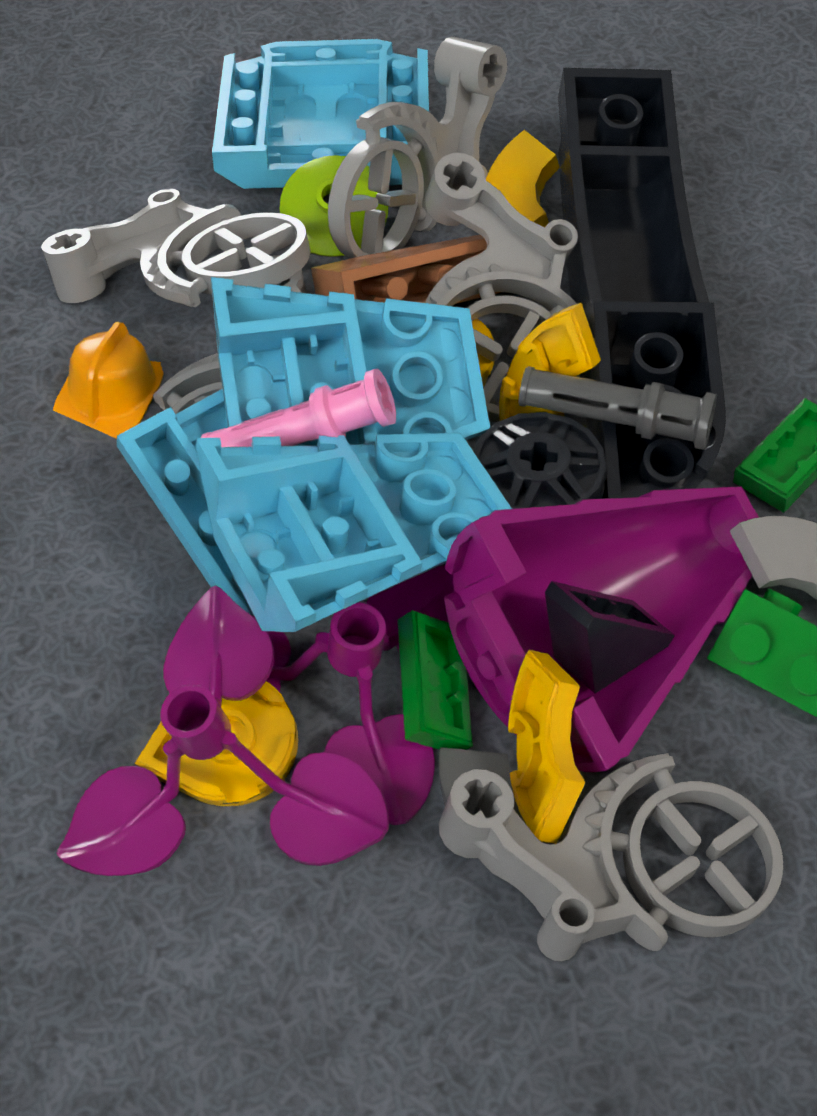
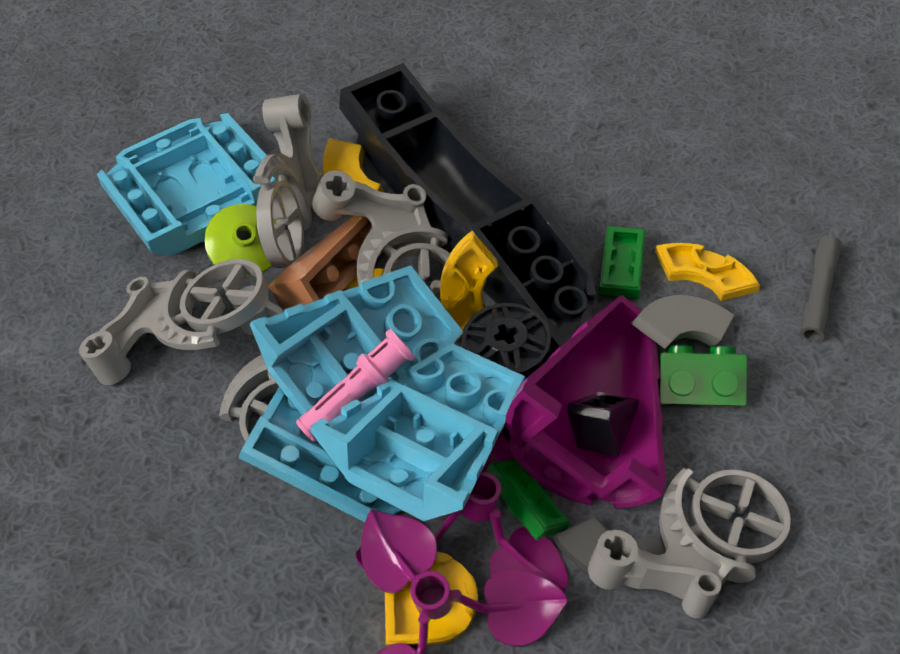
camera: 30 degrees left, 0 degrees up
light orange piece [53,322,164,439] -> none
yellow tile [508,650,585,844] -> none
dark grey pin [519,366,717,450] -> none

